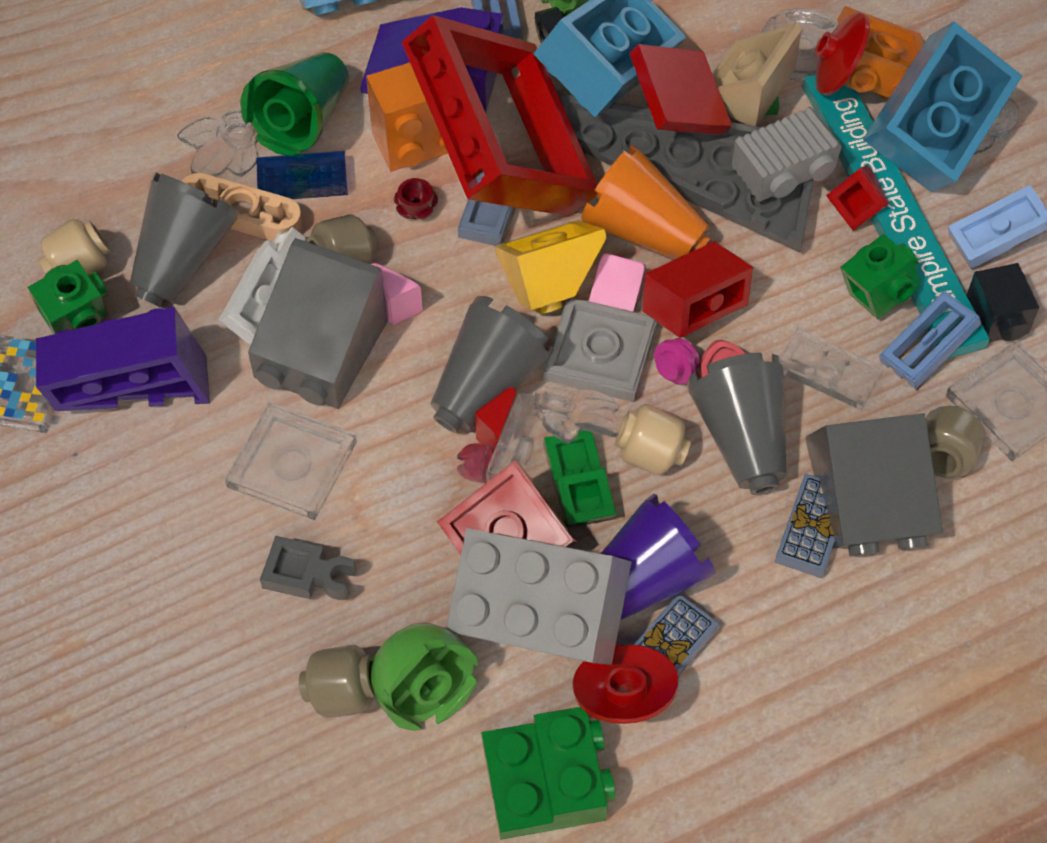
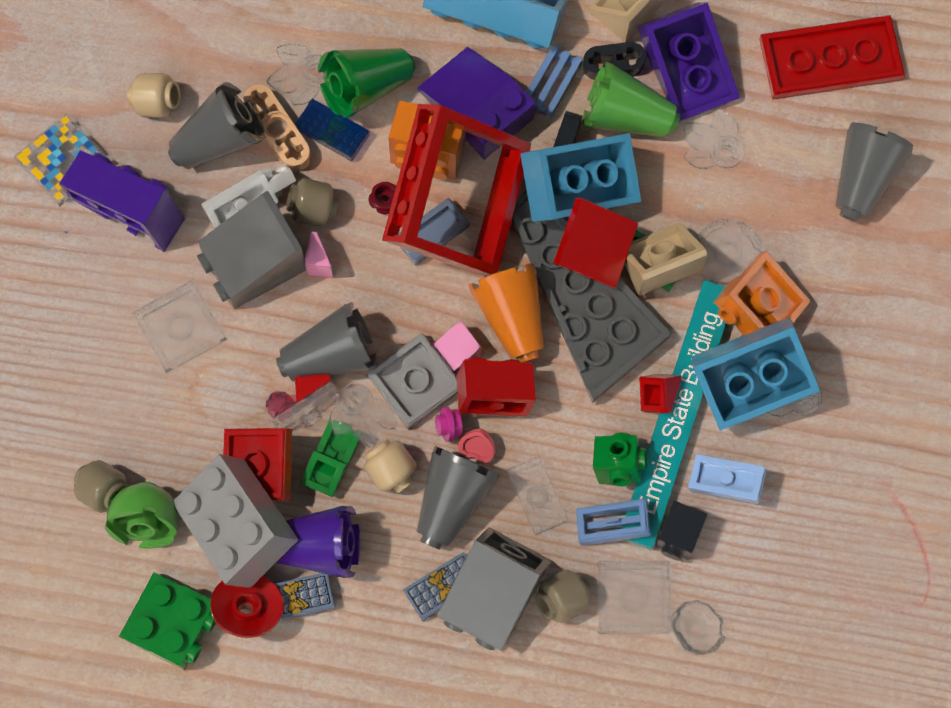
camera: 35 degrees right, 15 degrees up
green brick [27,259,108,334] -> none
dark grey plate [260,536,356,600] -> none
yellow slope [494,220,607,313] -> none
light grey brick [732,107,841,202] -> none
red dish [815,12,870,96] -> none

